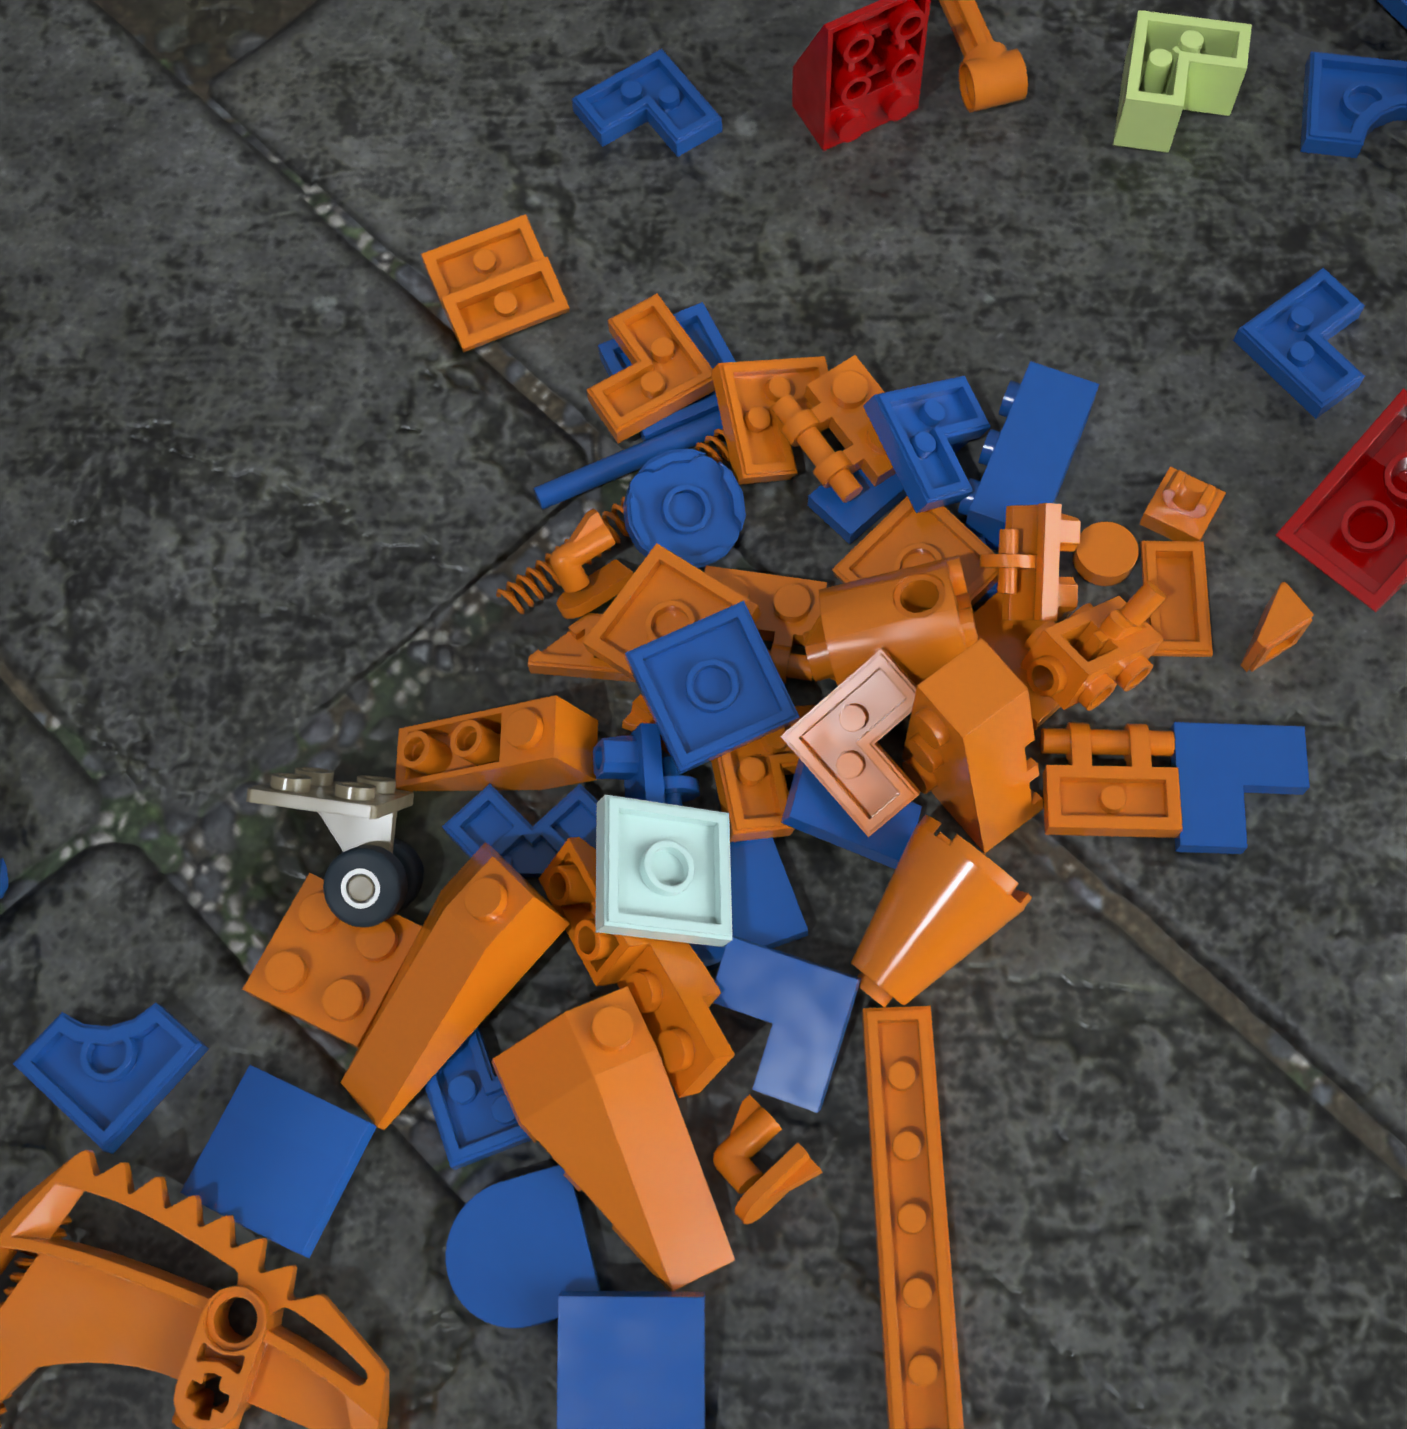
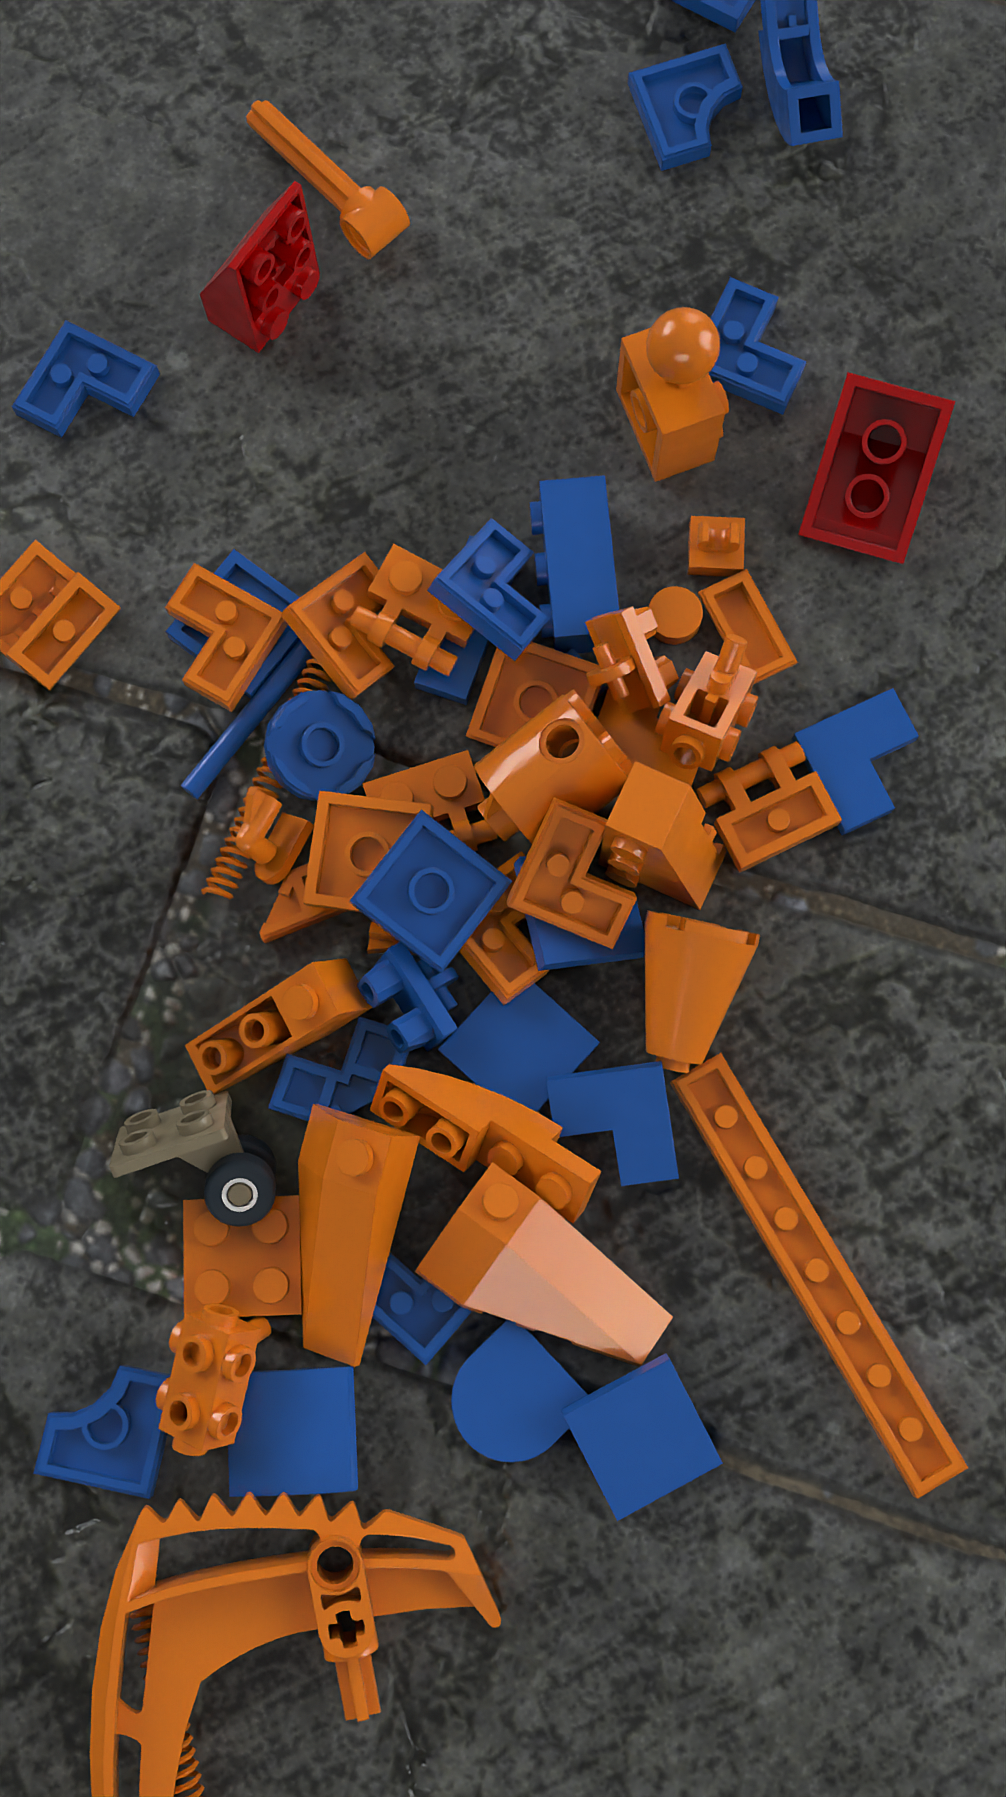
camera: 30 degrees left, 10 degrees up
light aqua plate [595,795,733,947] -> none
orange piece [713,1094,822,1225] -> none
yellowish green brick [1113,10,1252,153] -> none
orange slope [1241,582,1314,672] -> none
none -> orange brick [156,1304,271,1456]
none -> orange brick [616,307,729,482]

